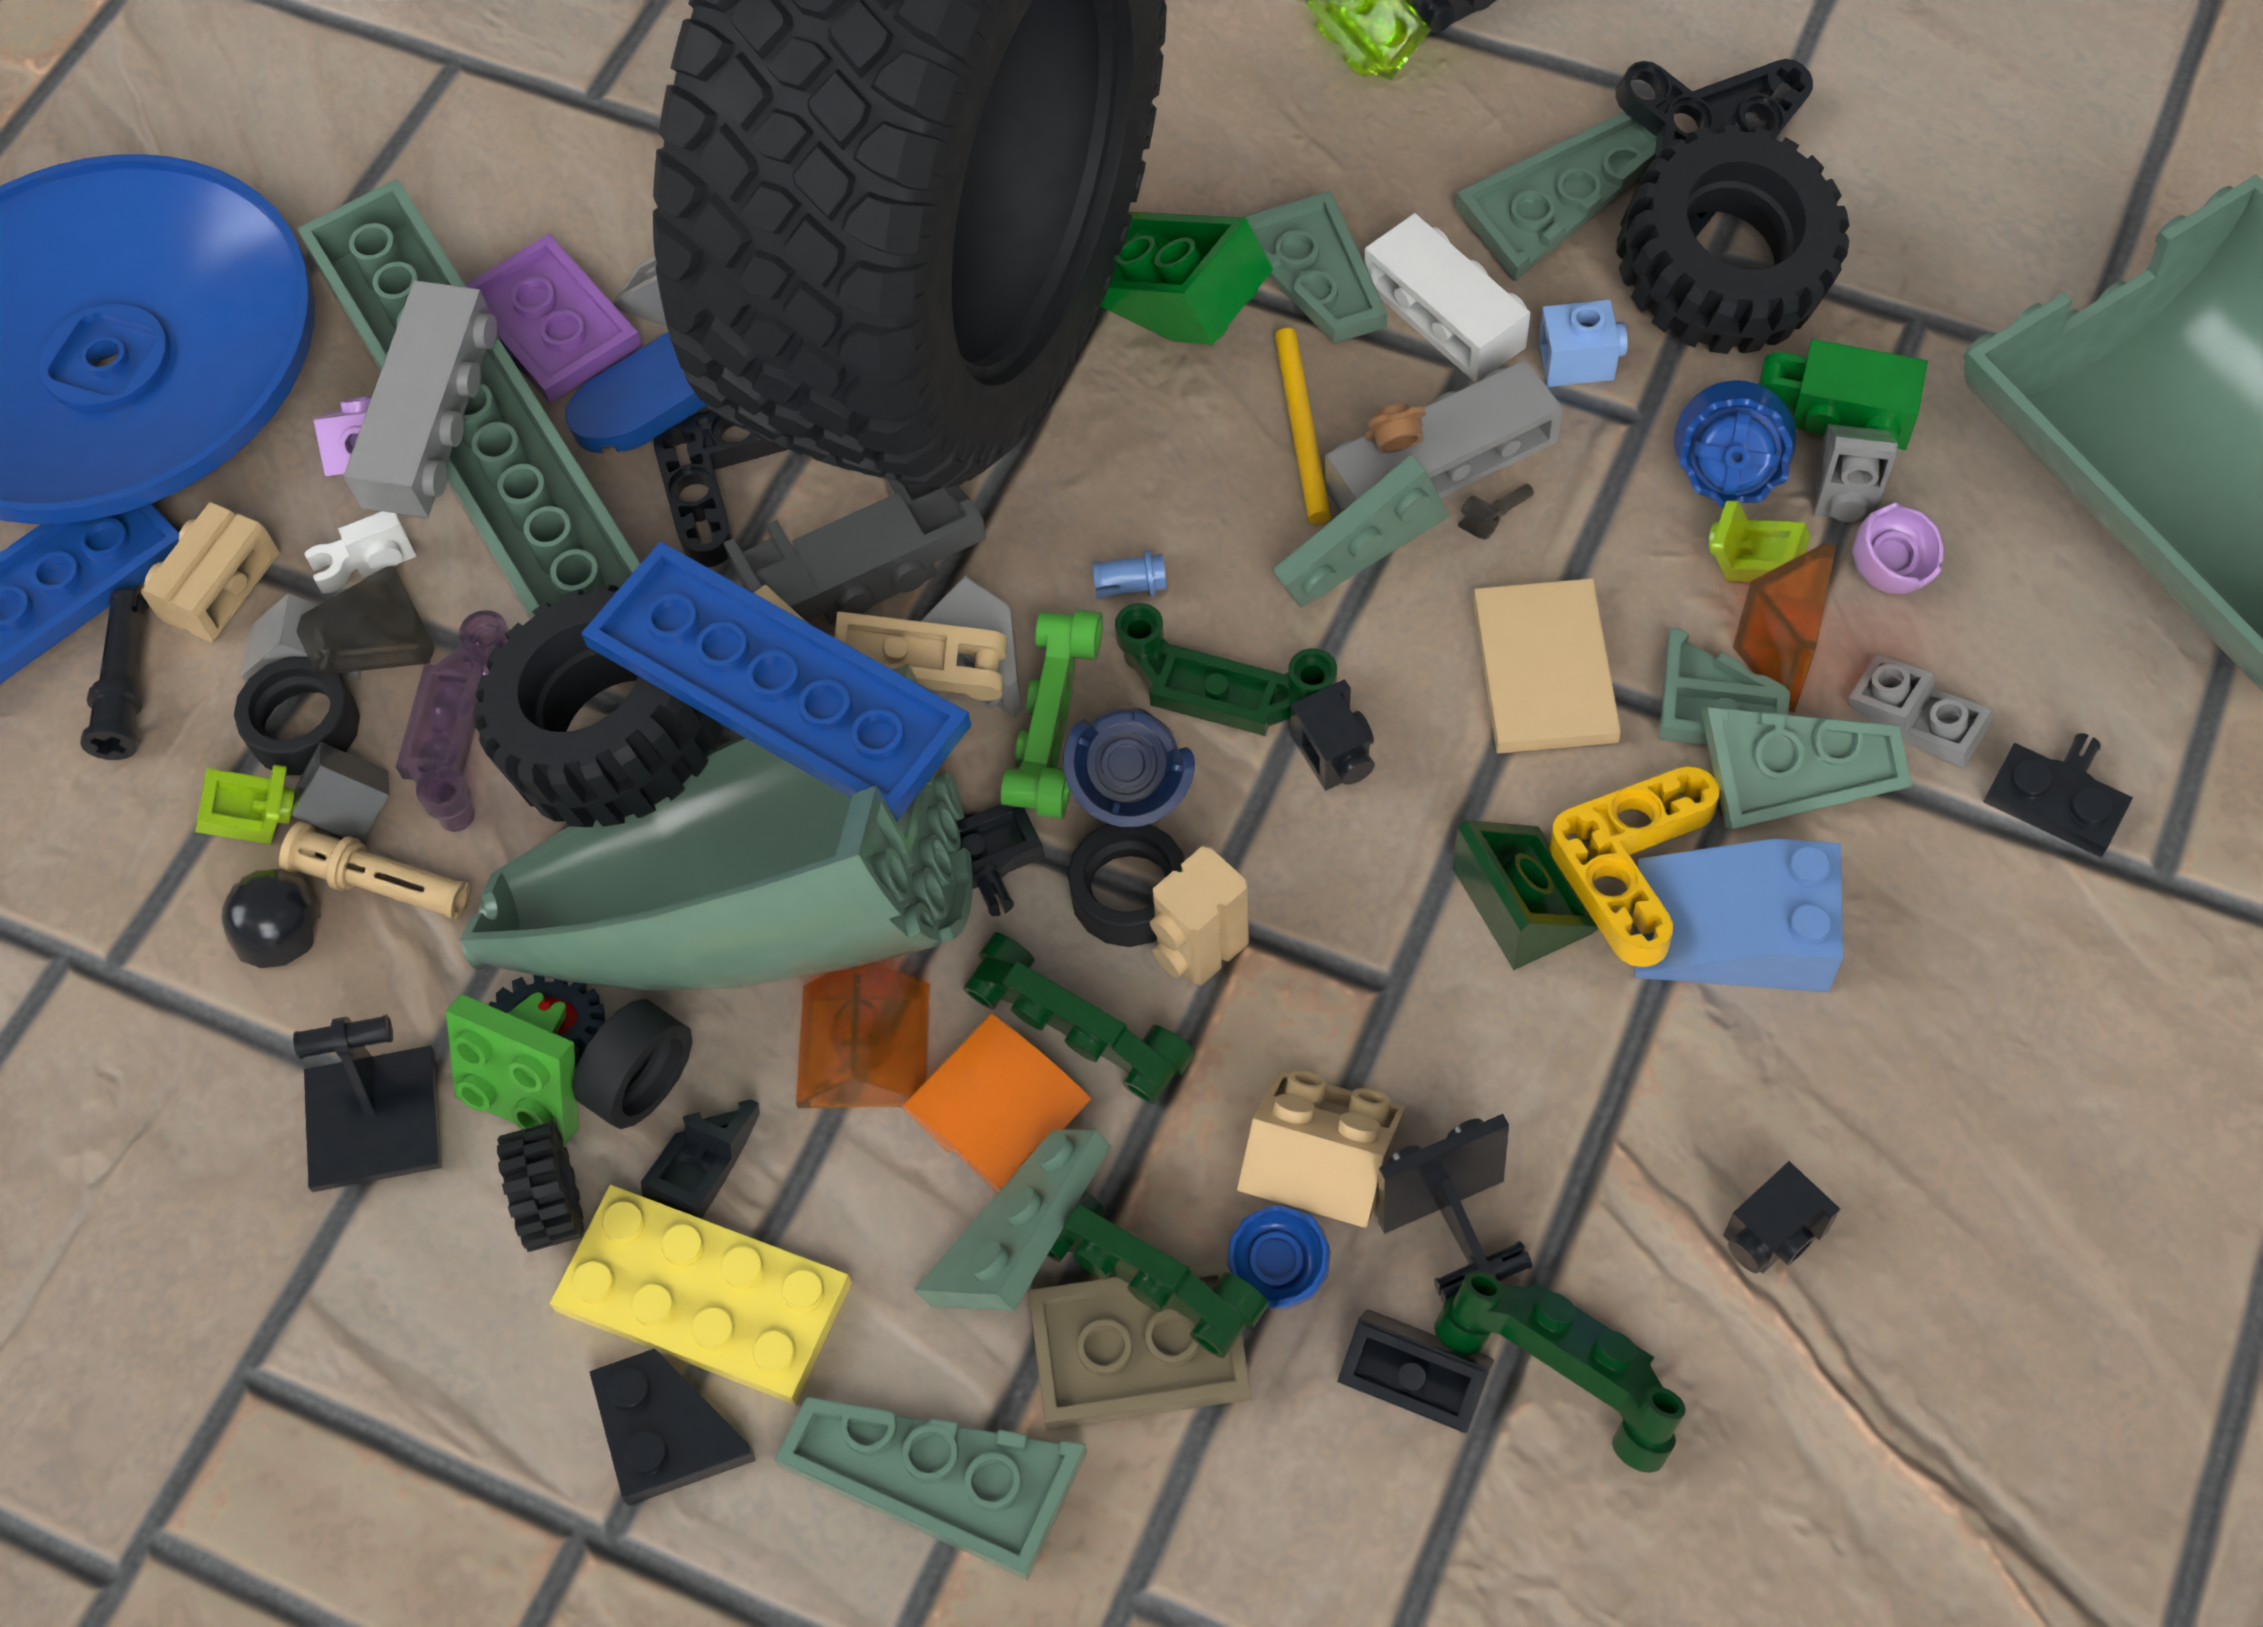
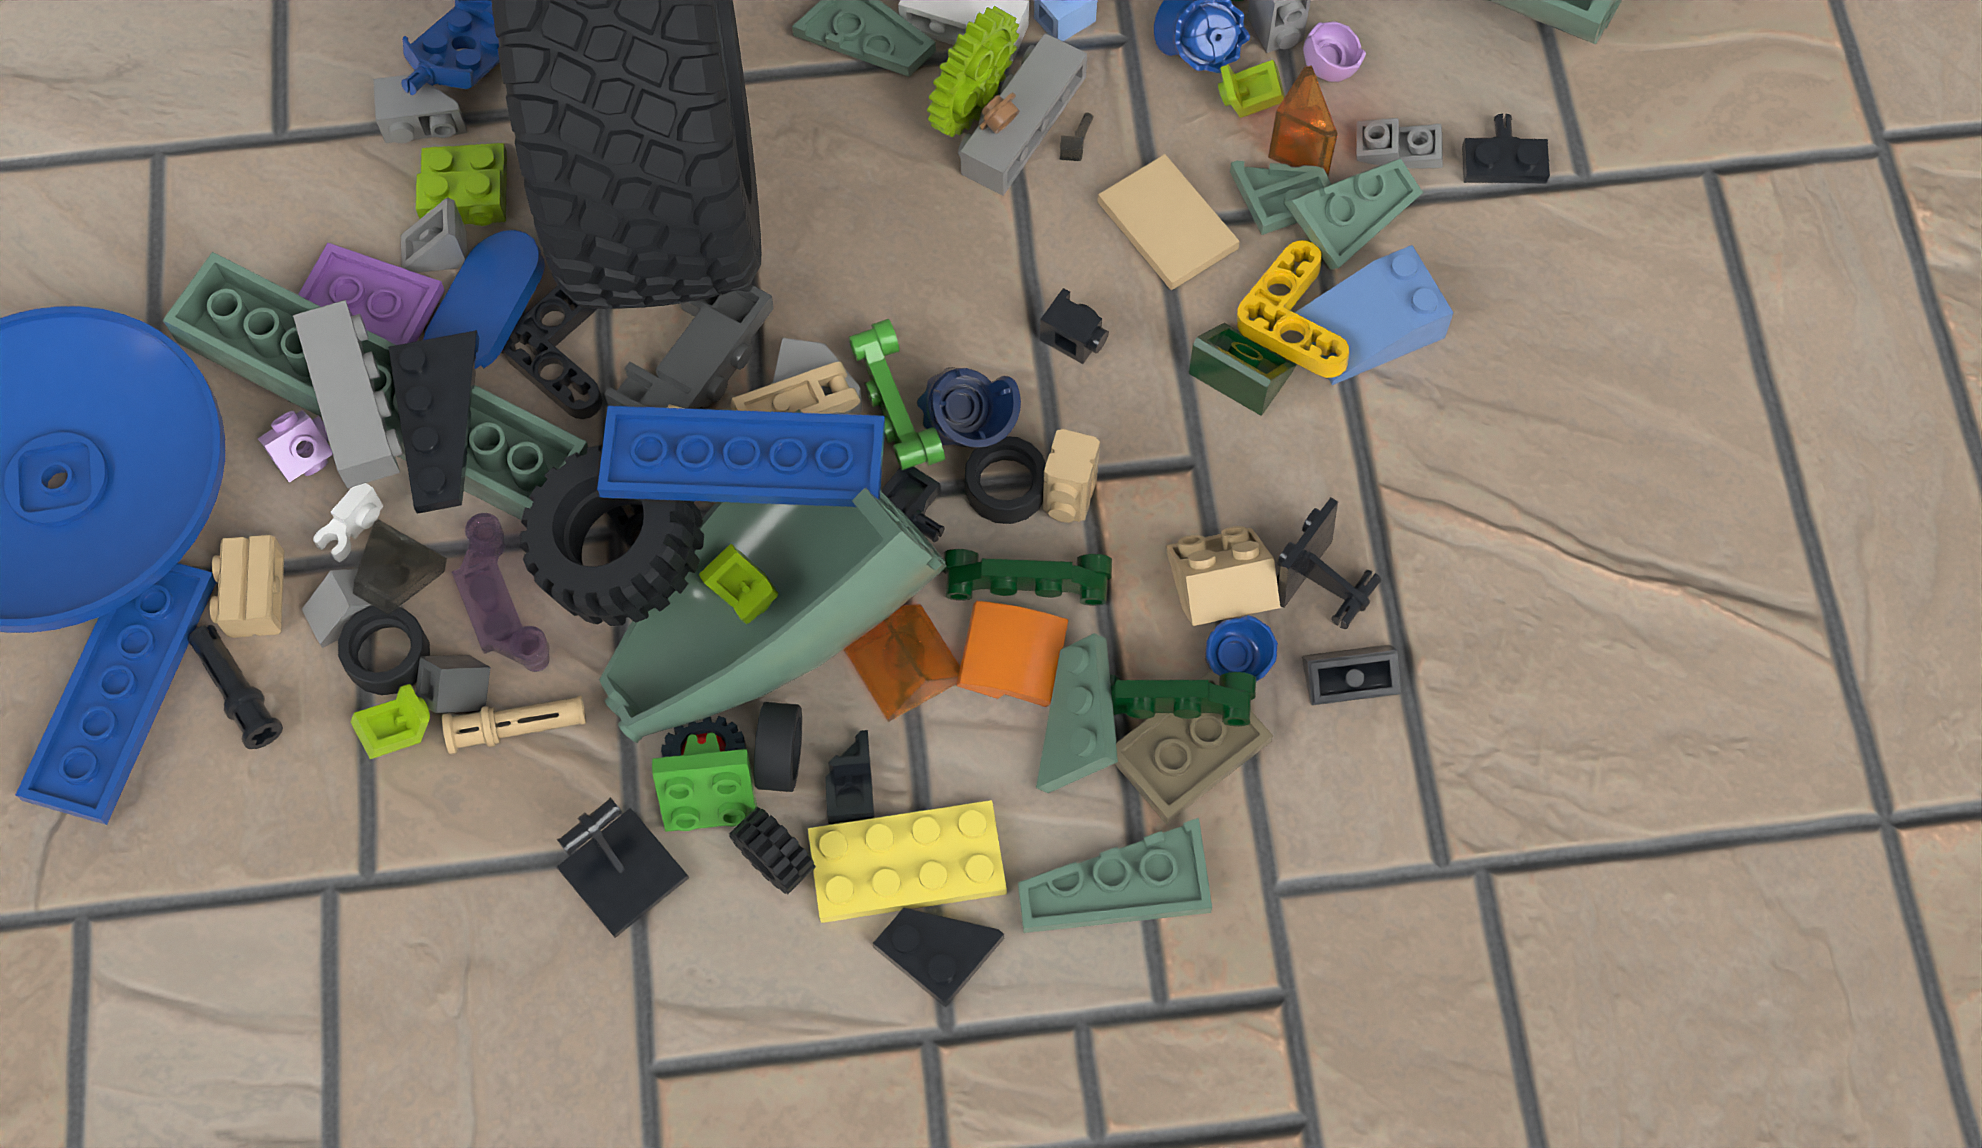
camera: 35 degrees left, 5 degrees up
black hair [221,869,321,968] -> none
medium blue pin [1092,550,1167,599] -> none
green slope [1099,211,1273,345] -> none
dark green plate [1115,603,1337,736] -> none
sand green wing [1272,454,1450,607] -> none
yellow bar [1275,328,1331,525] -> none
dark green plate [1434,1271,1686,1473] -> none
black brick [1723,1161,1840,1274] -> none
none -> black wing [388,330,480,514]
none -> lime bracket [699,544,778,624]
none -> lime gear [927,6,1019,138]

